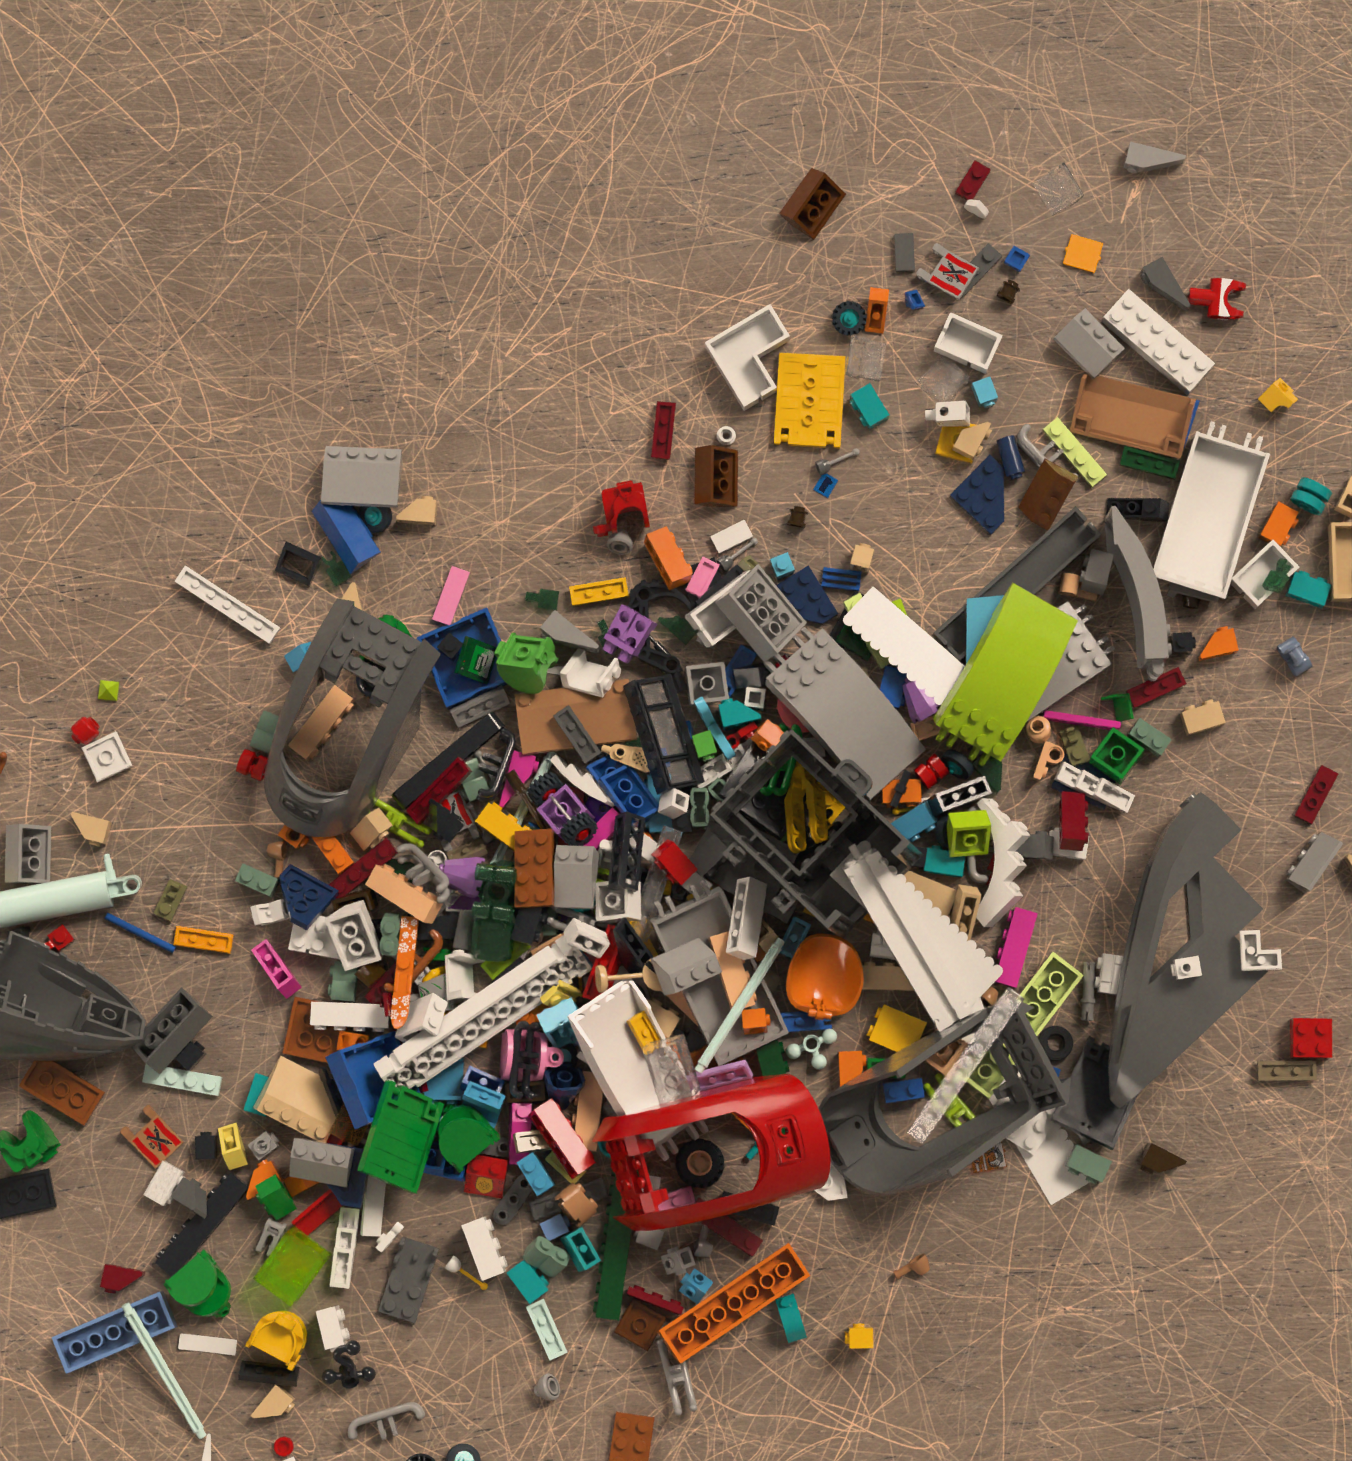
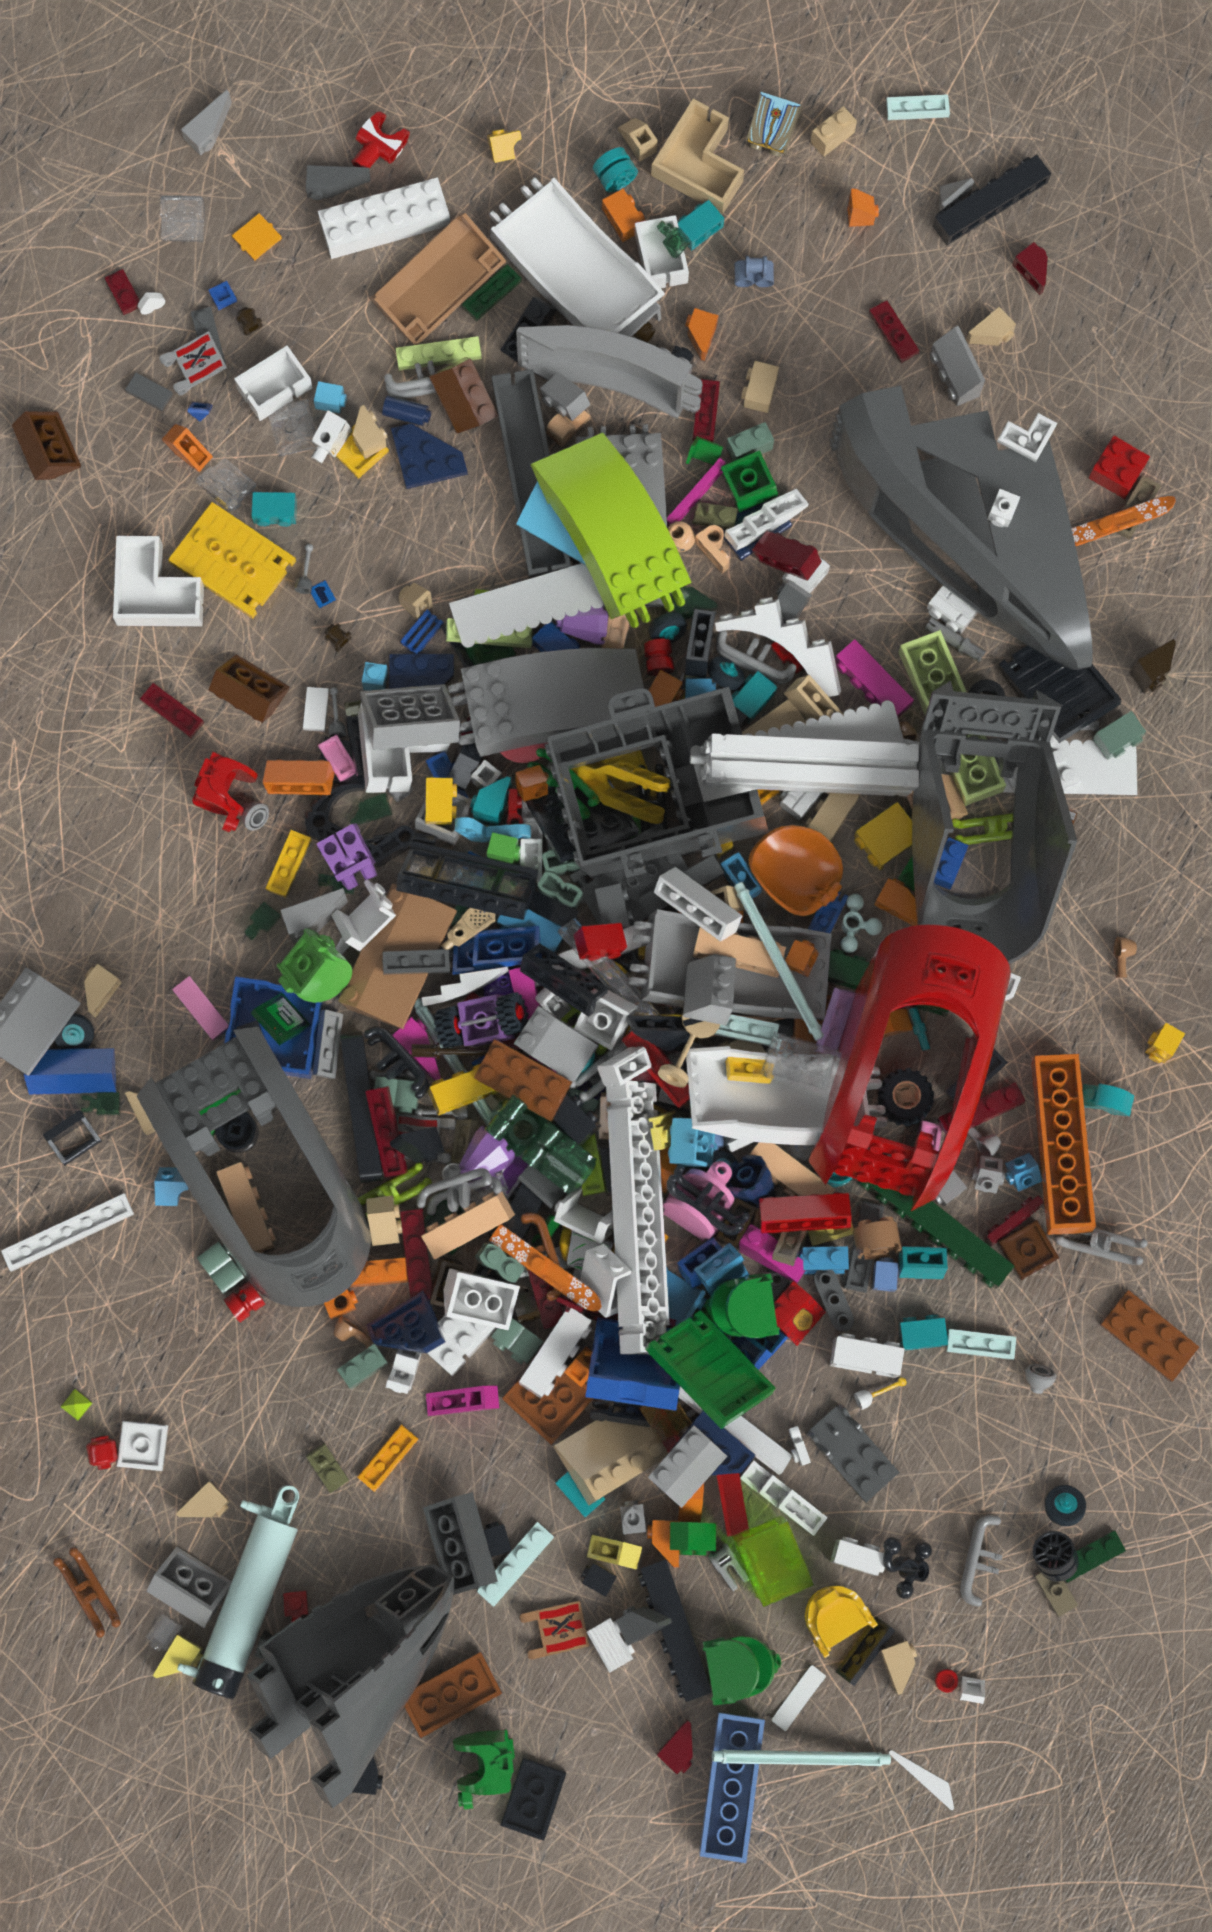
camera: 70 degrees left, 5 degrees down
blue bar [105,913,176,954] -> none
sand green brick [523,1236,570,1278] -> none
white brick [658,788,689,819] -> none
white plate [717,426,736,445] -> none
black wheel [831,301,867,336] -> none
black bar [890,770,912,808] -> none
clear plate [907,987,1024,1144] -> none
lime slope [947,810,991,857] -> none
light grey slope [1053,308,1125,379] -> none
none -> yellow brick [425,778,457,824]
none -> light aqua plate [714,1014,779,1047]
none -> orange piece [1072,496,1176,546]

